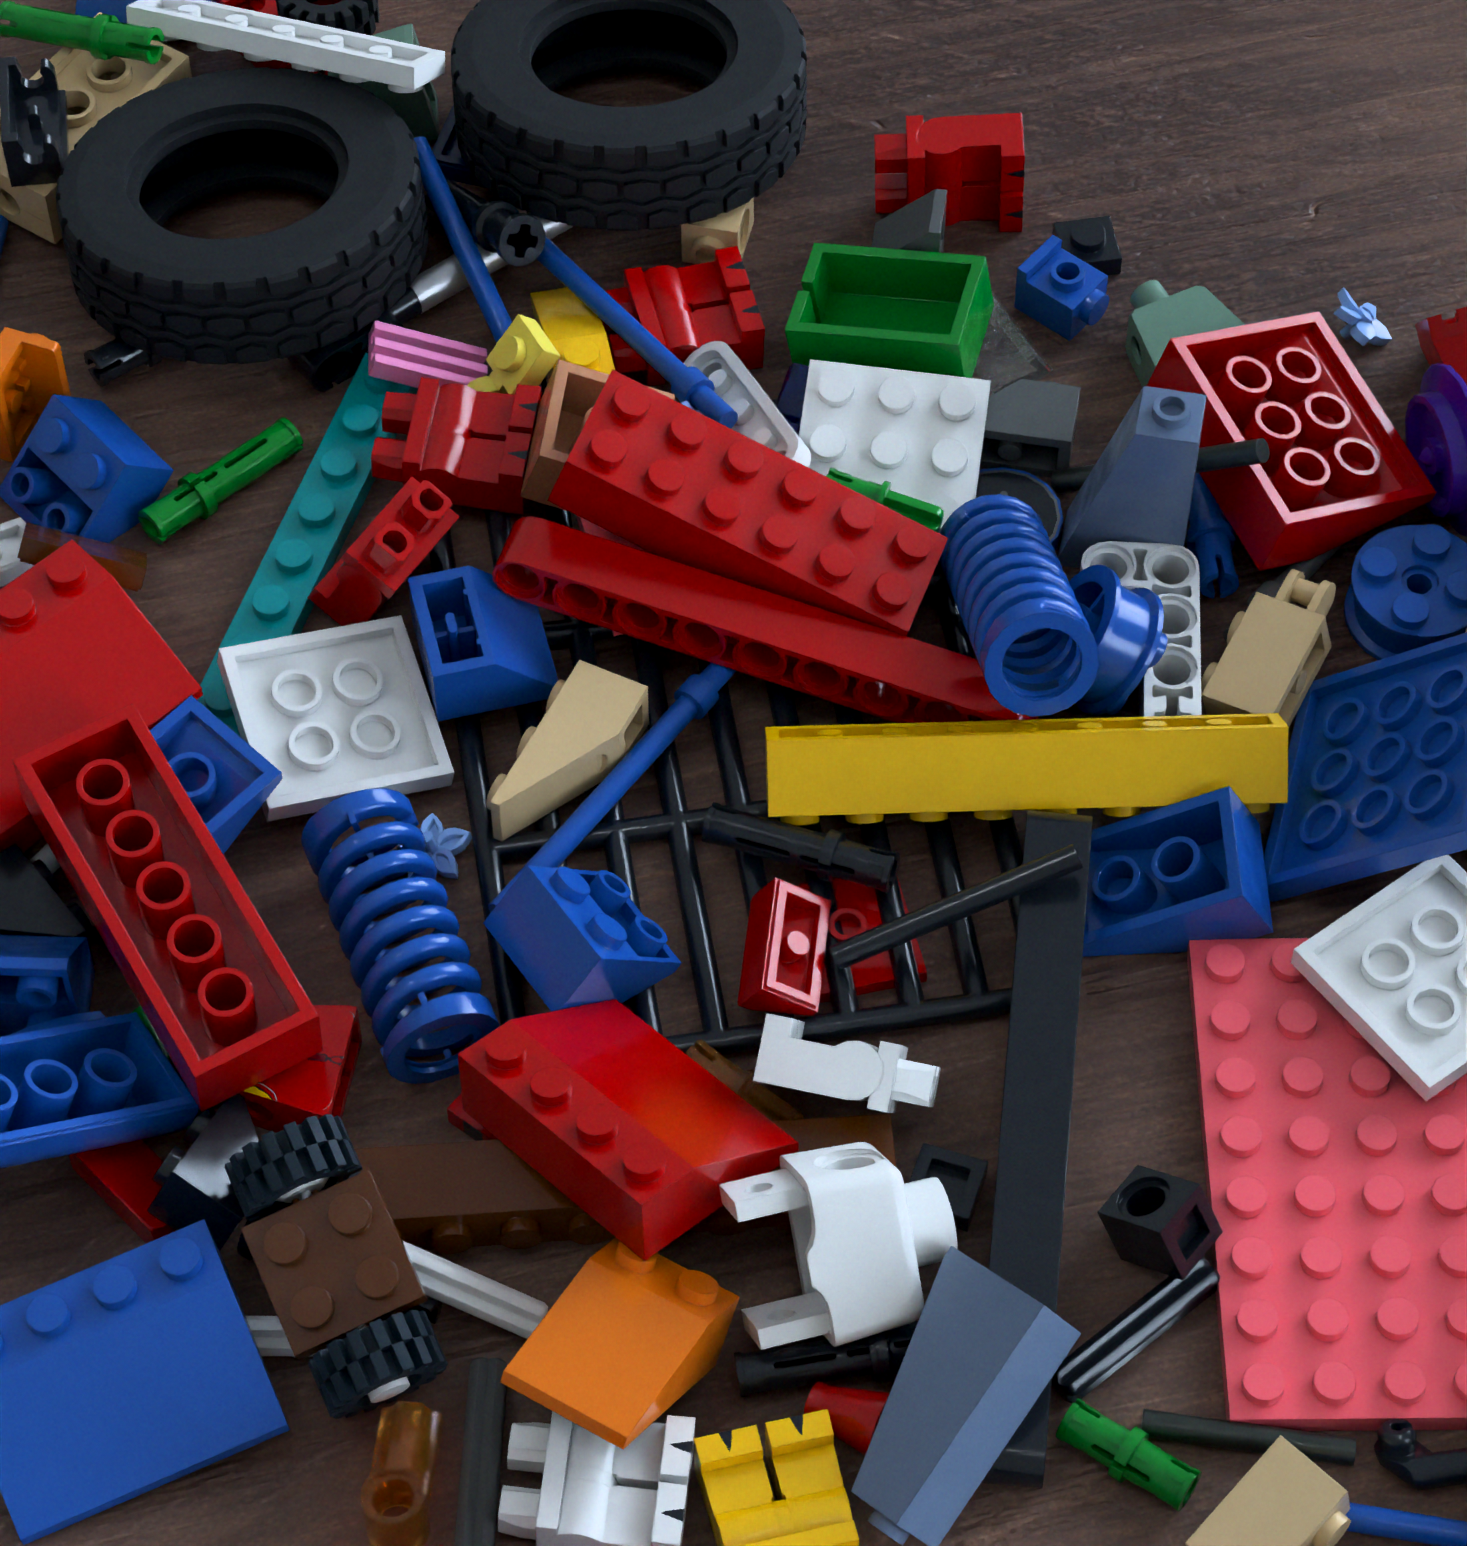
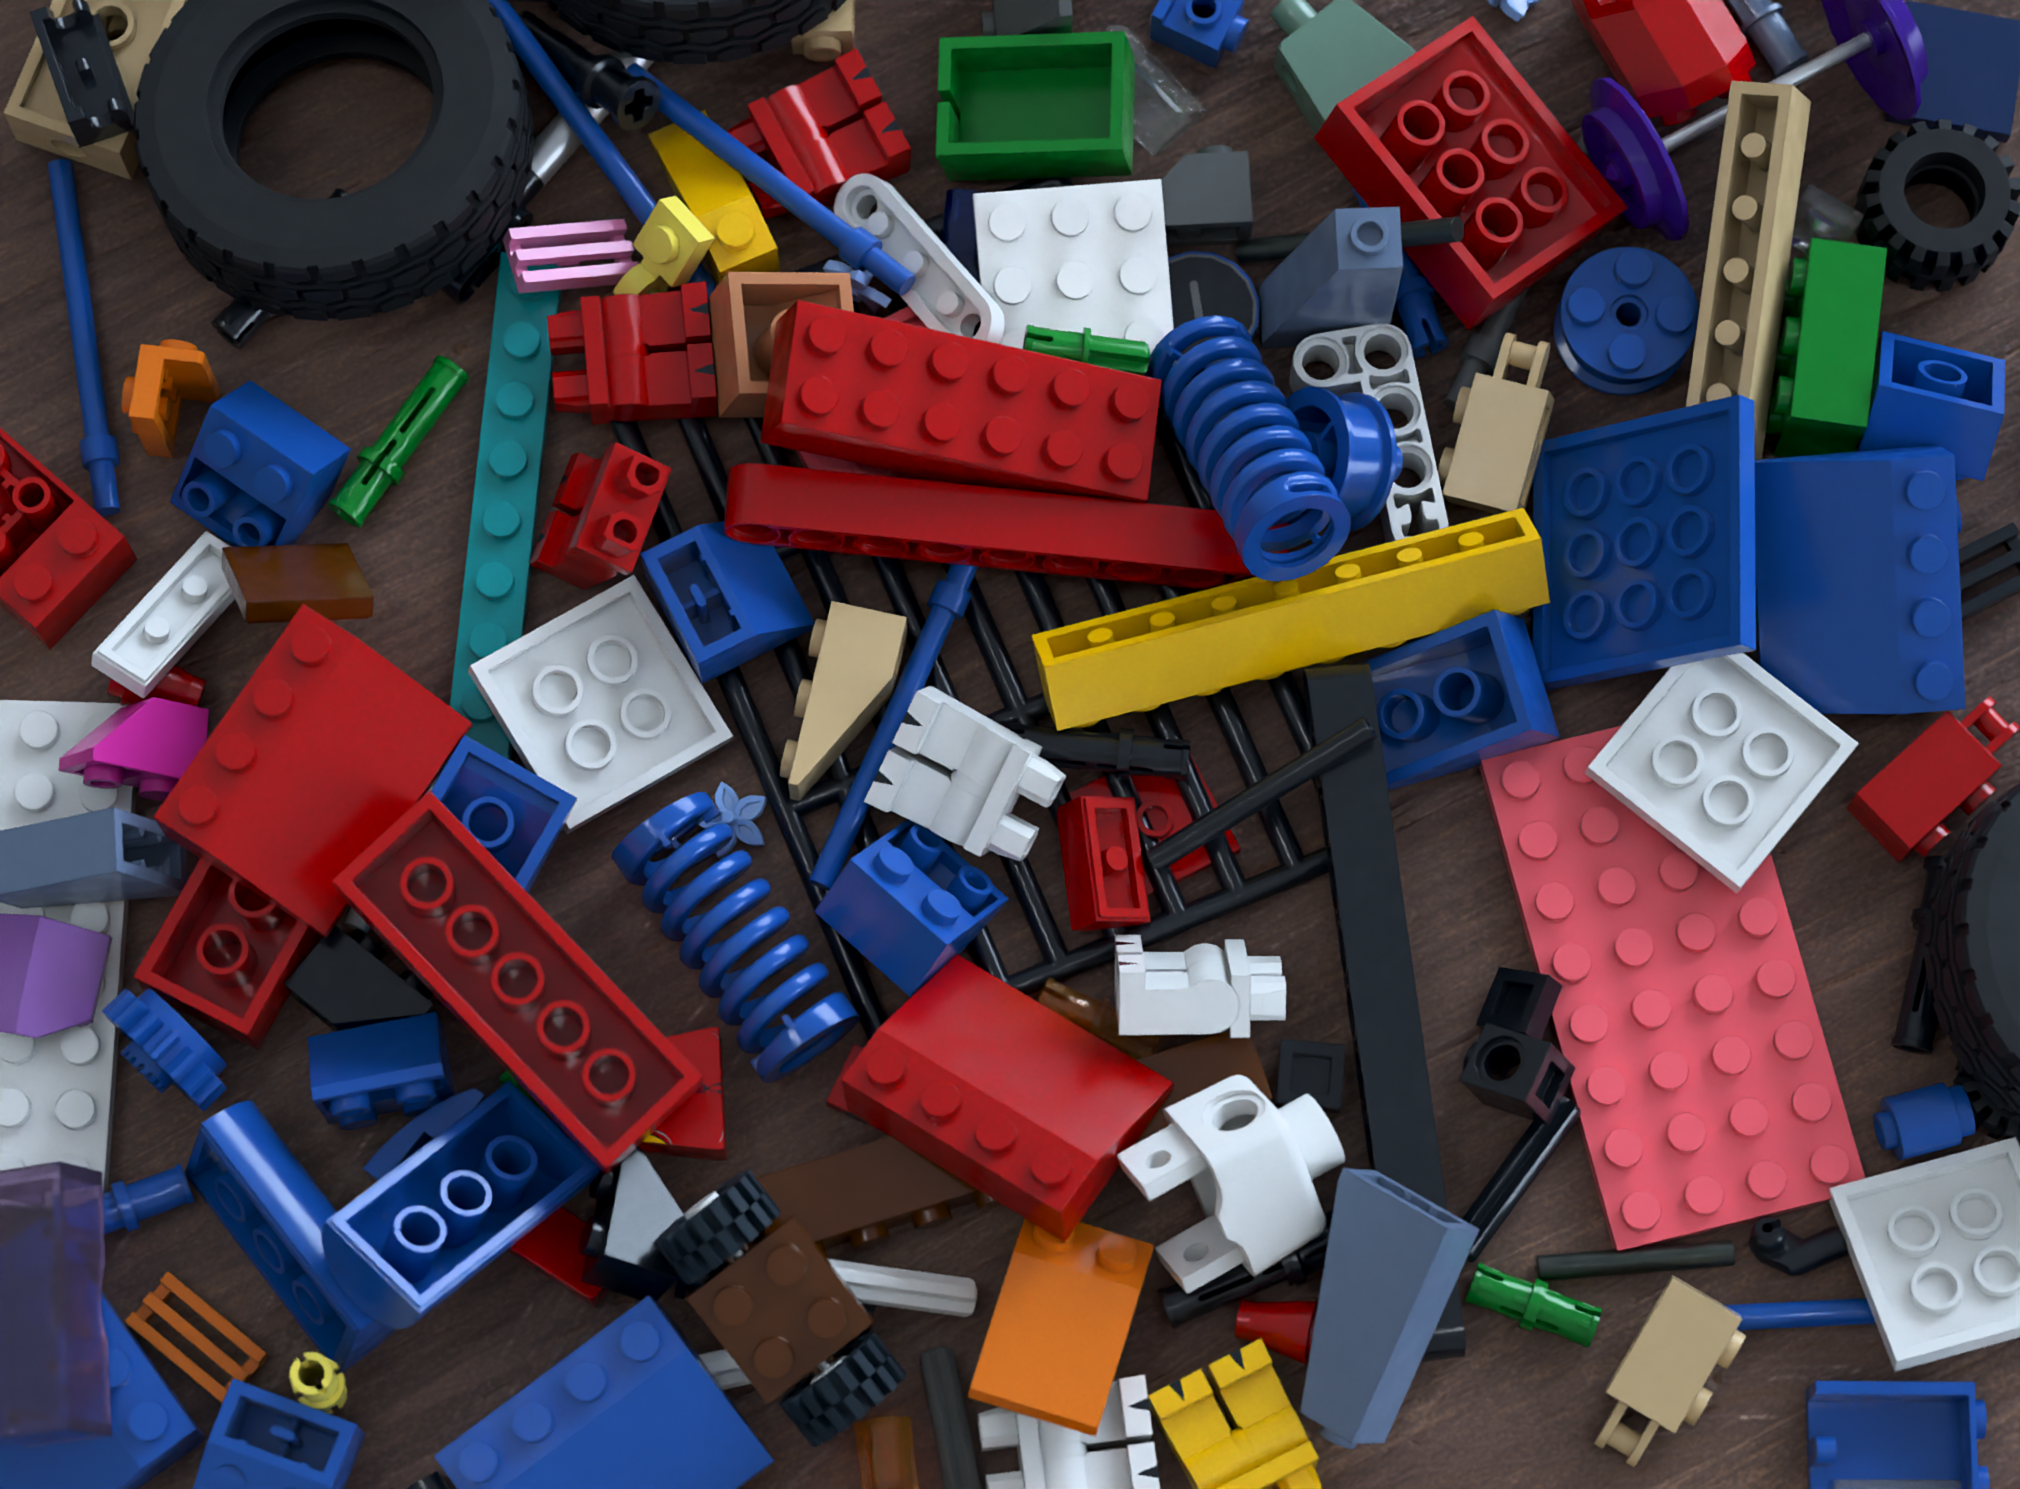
camera: 15 degrees left, 20 degrees up
none -> white hips [864,686,1066,861]
none -> black plate [1476,967,1562,1040]

